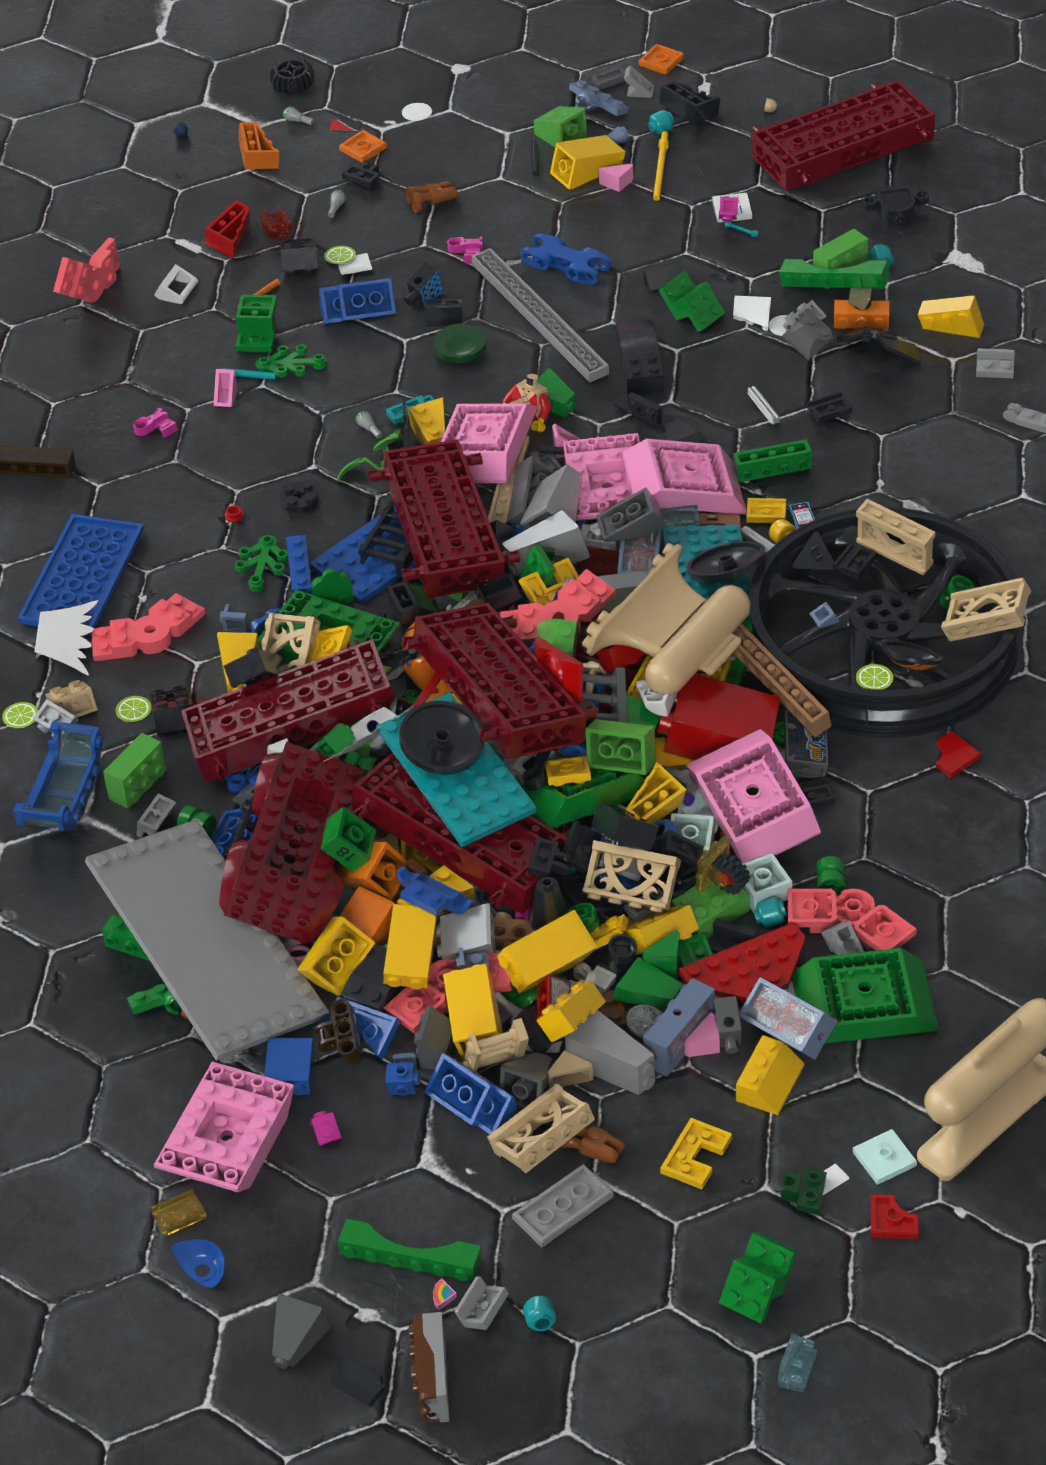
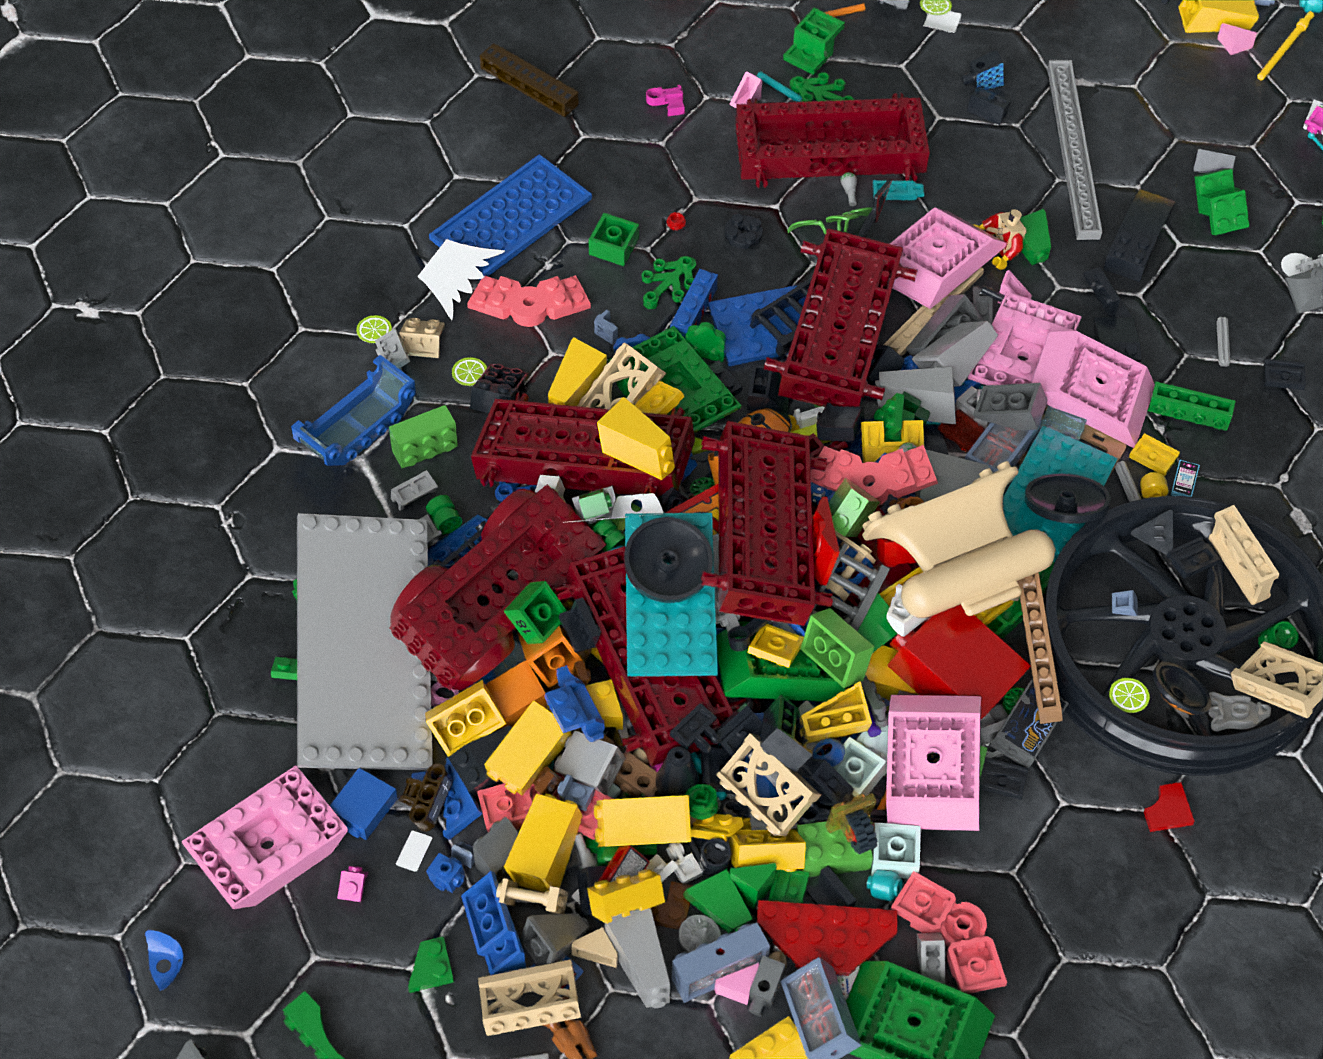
camera: 25 degrees right, 10 degrees up
clear yellow plate [150,1189,207,1237] -> none
black wedge [224,648,289,688] -> none
blue slope [319,278,396,324] -> none
yellow wedge [408,397,445,445] -> none
dark green piece [433,324,486,363] -> none
dark pink piece [447,237,483,263] -> none
blue piece [520,234,611,285] -> none
white slope [733,296,771,331] -> none
green wheel [816,856,846,896] -> none
none -> white sticker [396,831,432,872]
none -> green wing [408,937,454,993]
none -> reddish brown bracket [533,766,564,795]
none -> black bracket [558,597,601,653]
none -> green brick [589,213,639,266]
none -> yellow slope [597,397,675,480]
none -> dark red piece [735,93,929,188]
none -> light grey tile [1208,692,1271,731]

